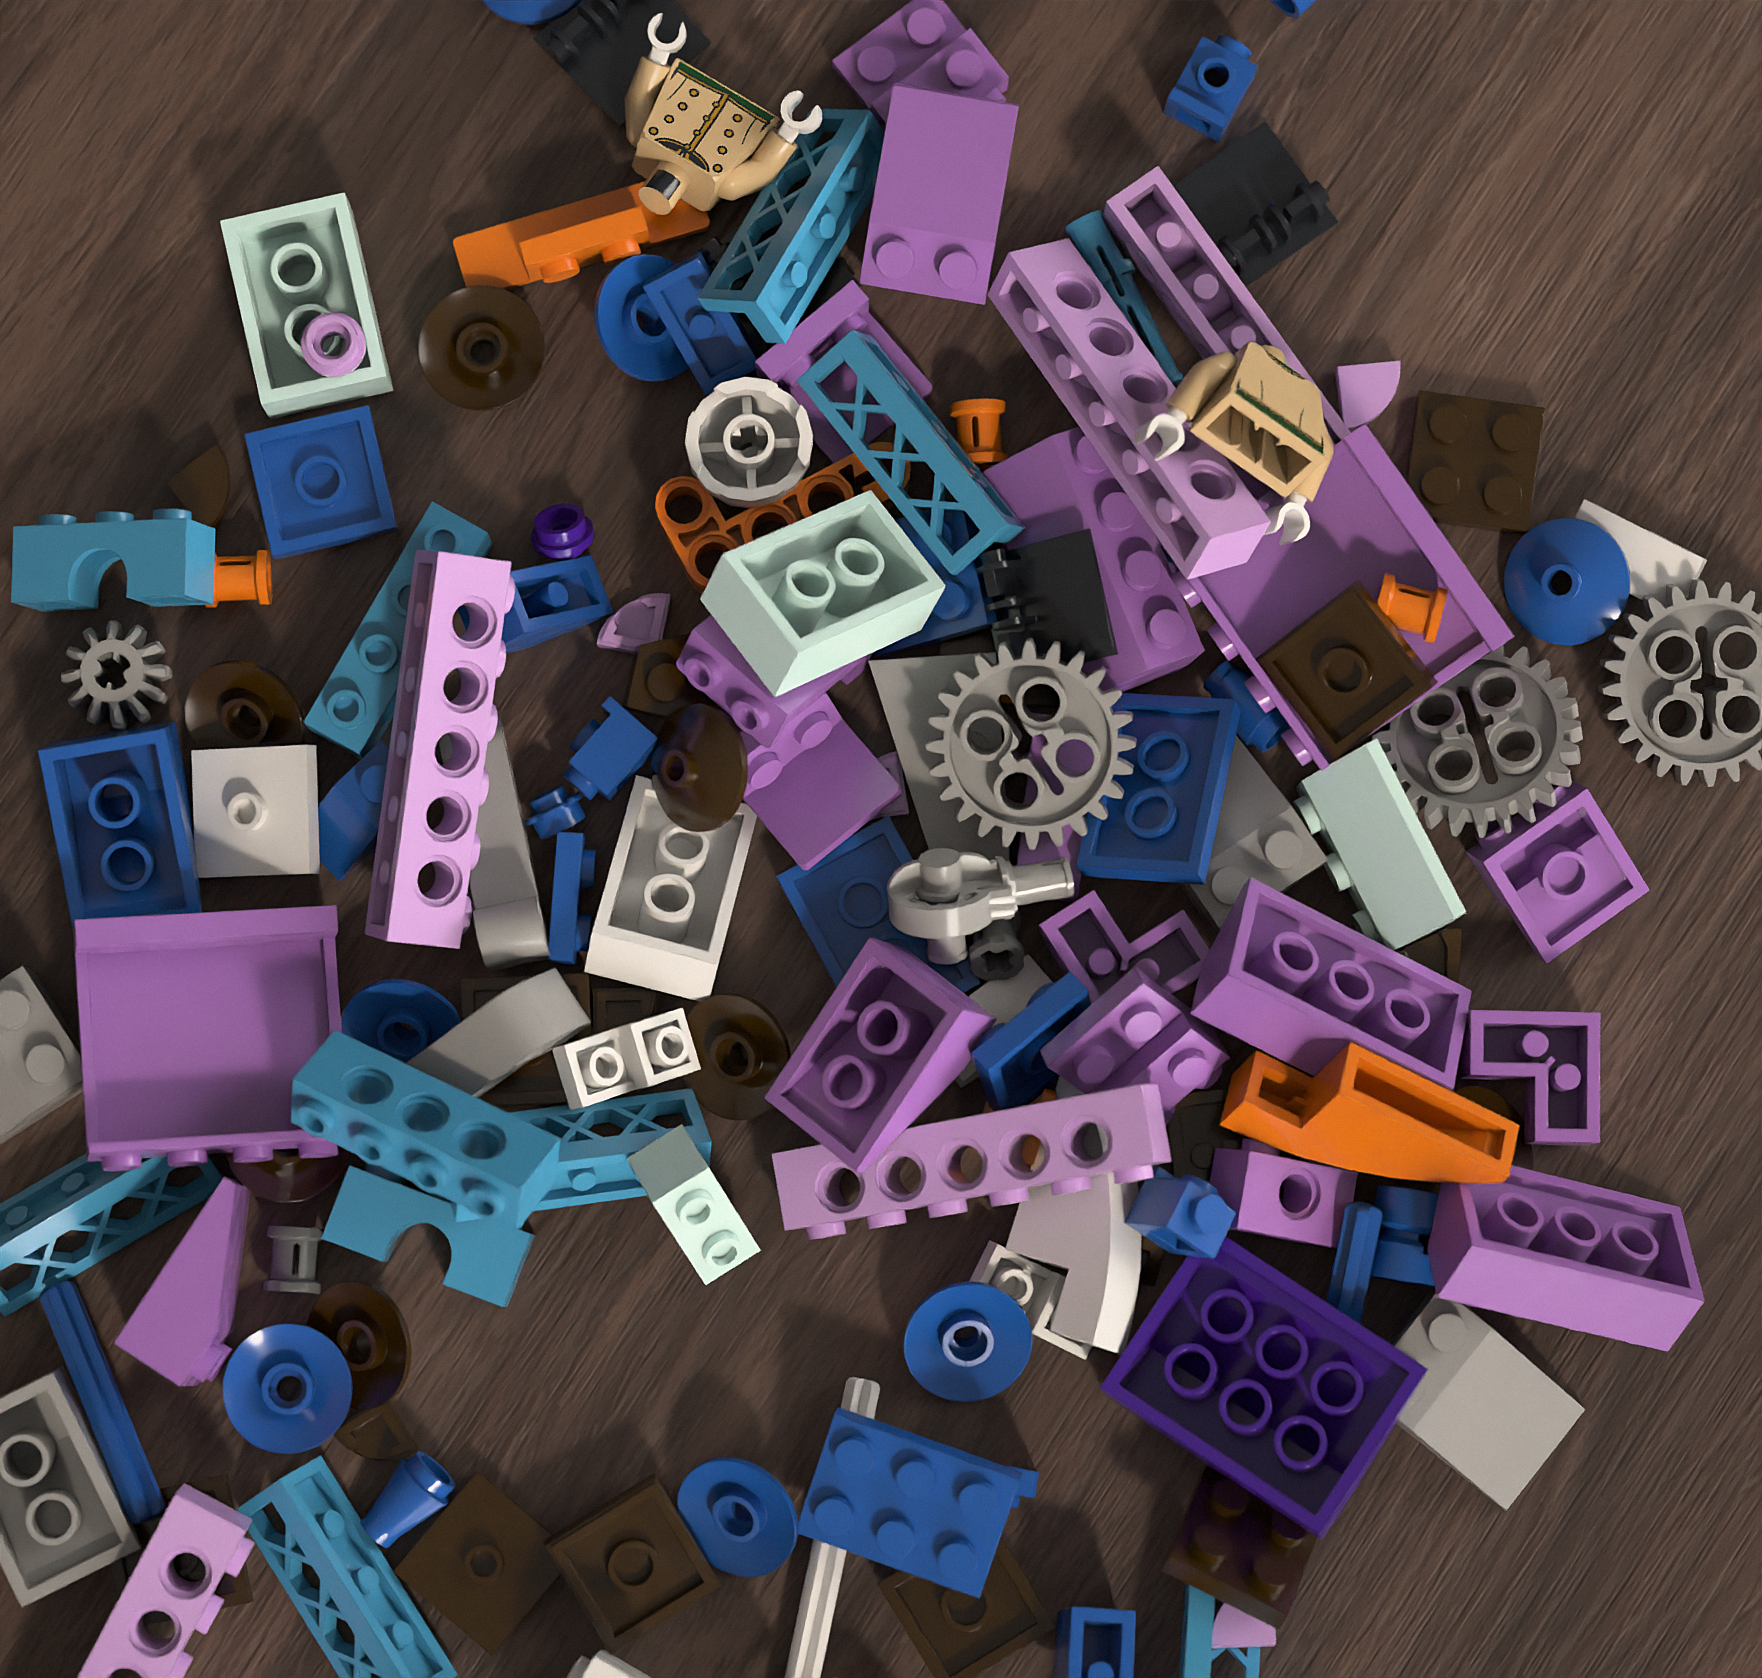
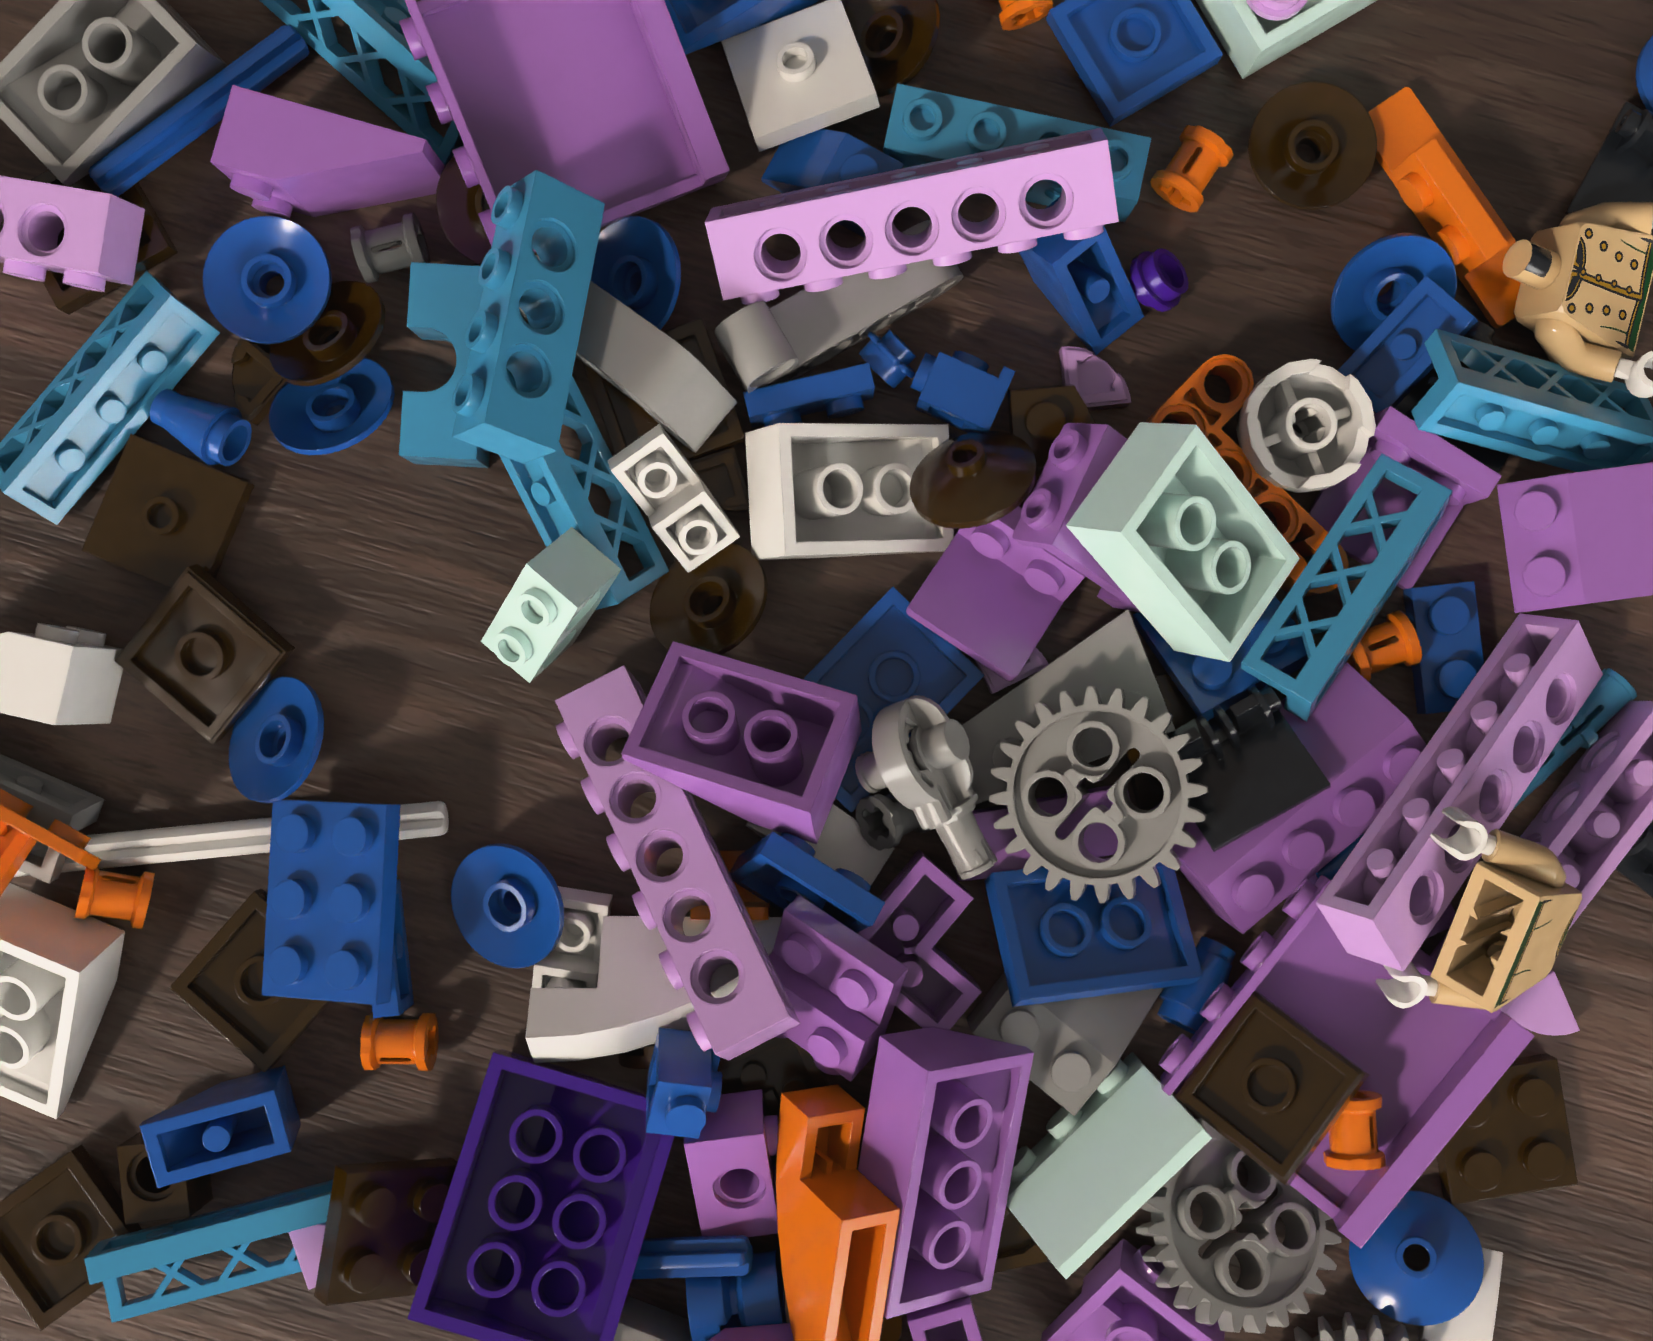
camera: 75 degrees right, 5 degrees up
none -> blue dish [269,358,395,455]
none -> orange bush [360,1013,439,1071]
none -> orange bush [1150,125,1233,212]
none -> blue plate [1403,581,1484,714]

